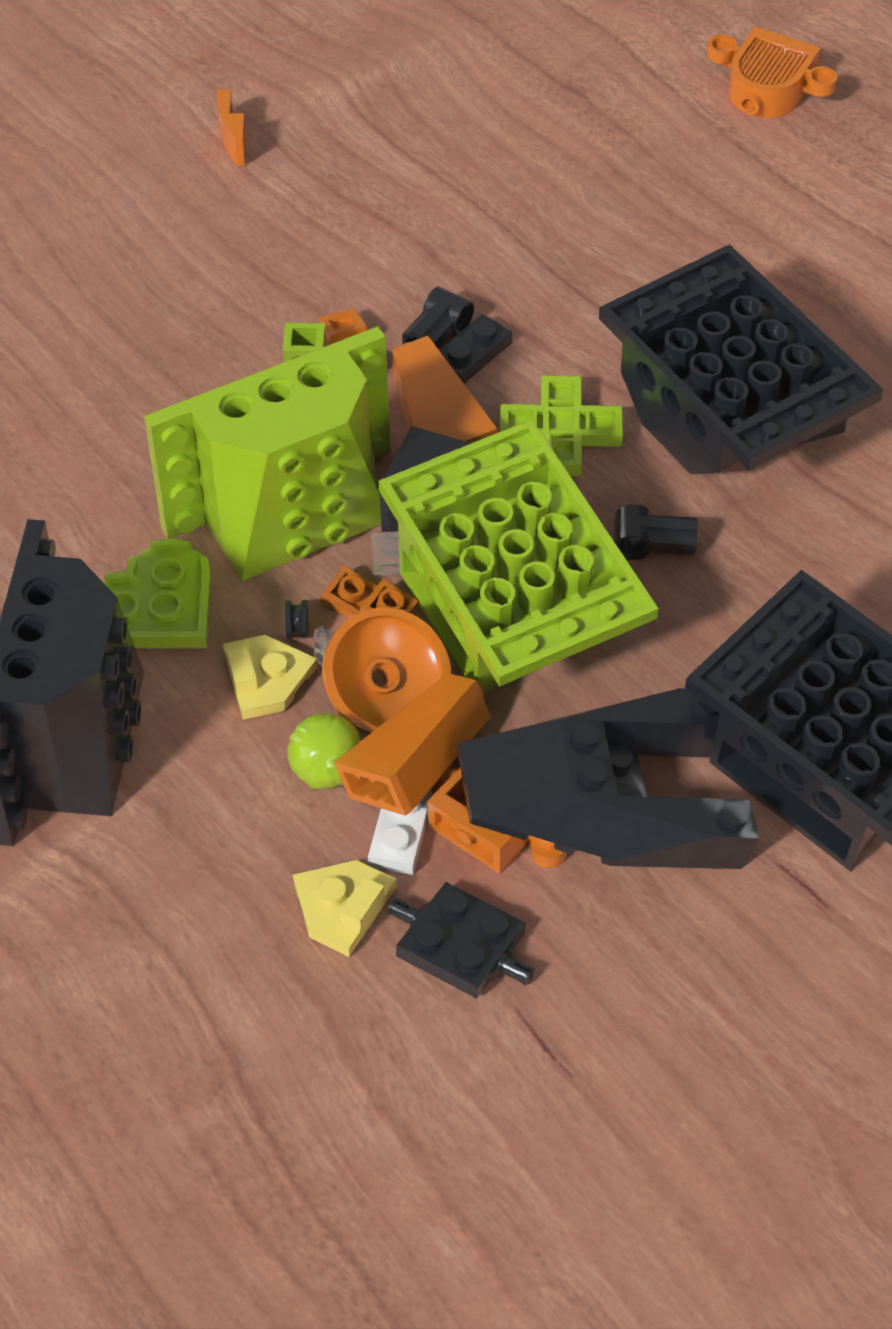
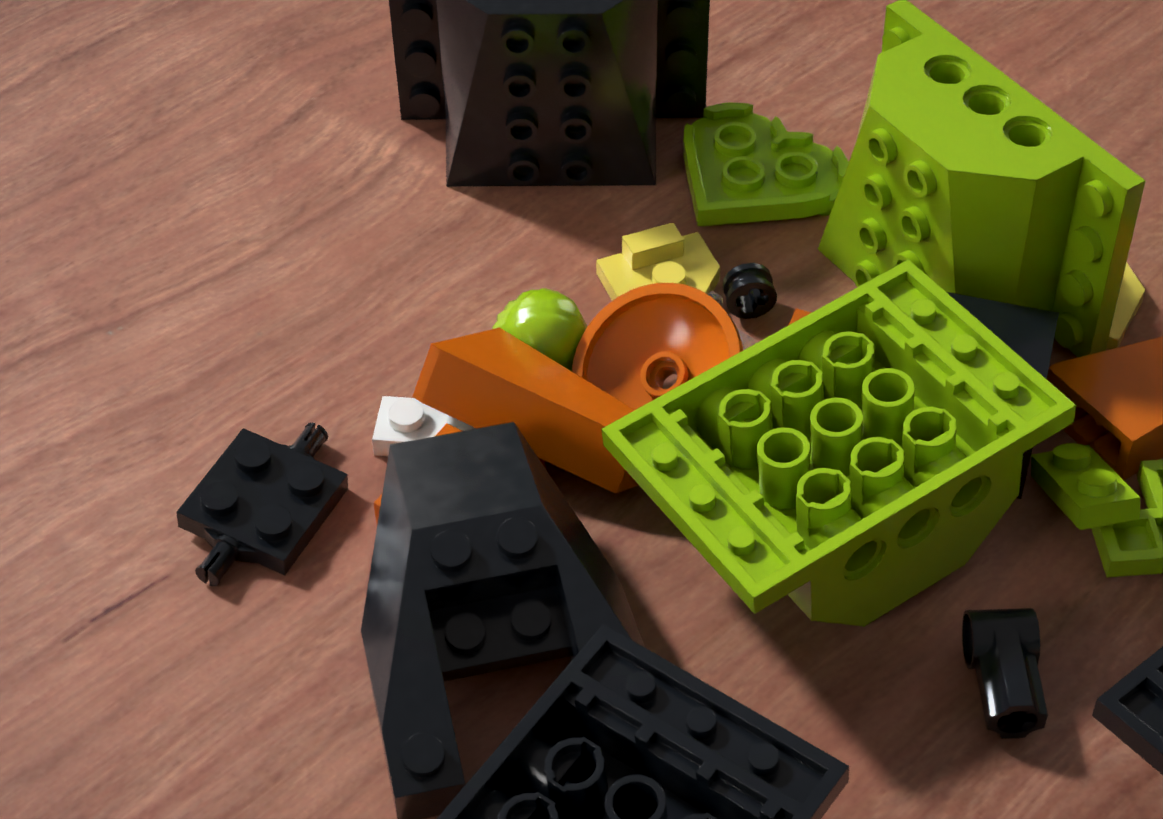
camera: 85 degrees right, 5 degrees down
light yellow plate [293,860,397,957] -> none

